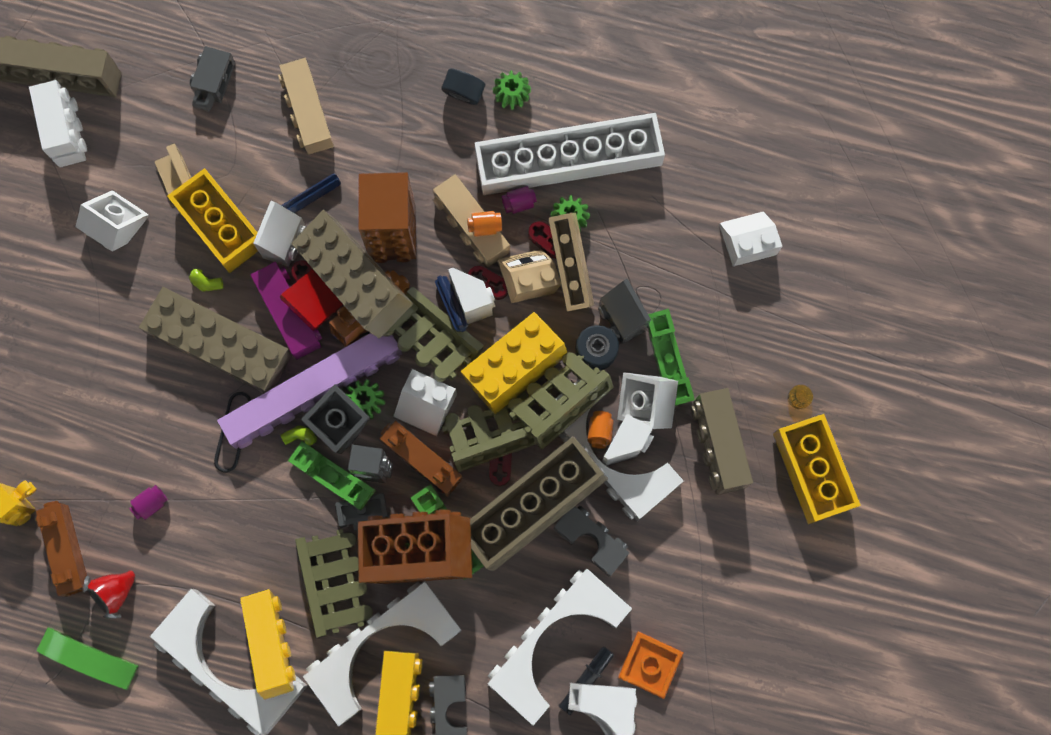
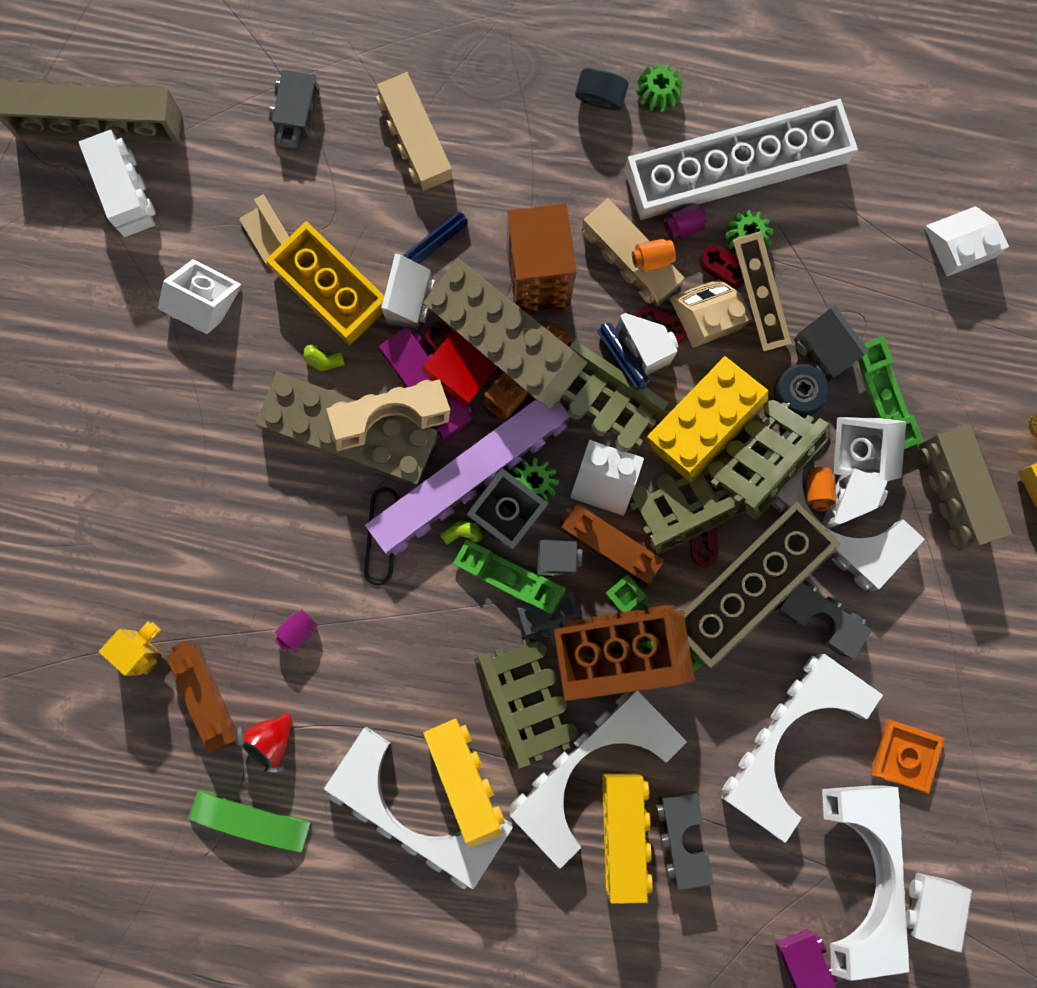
camera: 10 degrees left, 5 degrees up
black axle [558,647,614,716] -> none
none -> tan arch [326,379,450,451]

